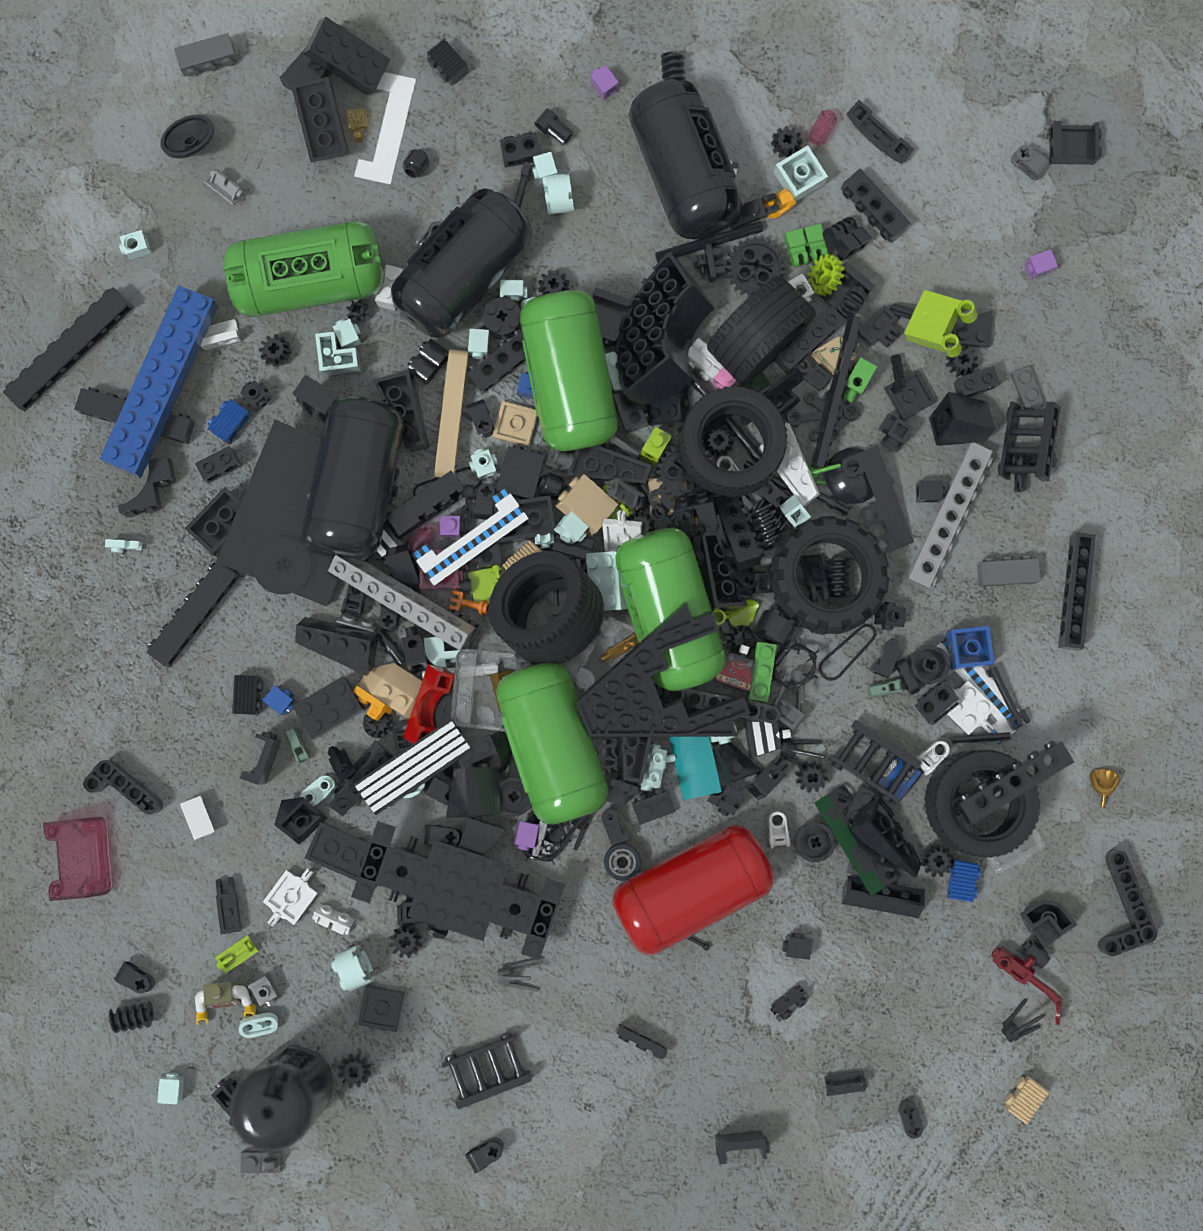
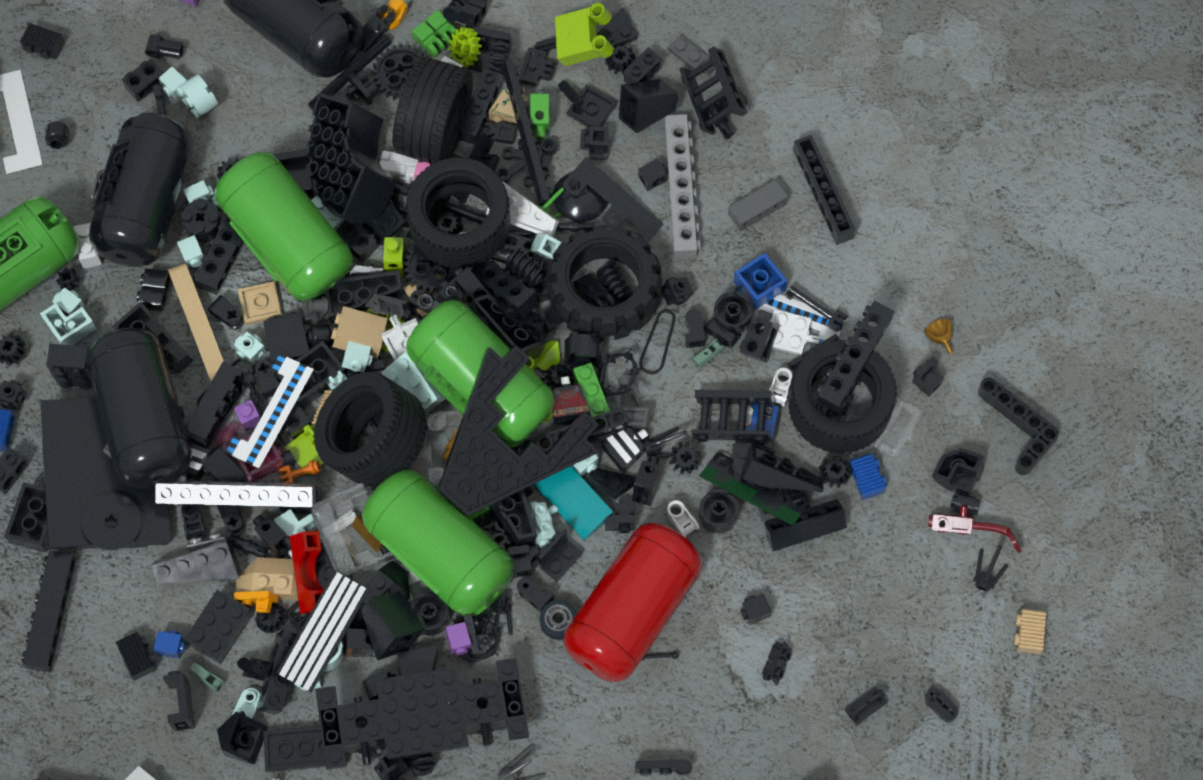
camera: 25 degrees left, 15 degrees down
blue brick [517,371,534,399] -> none
none -> black brick [912,356,944,397]

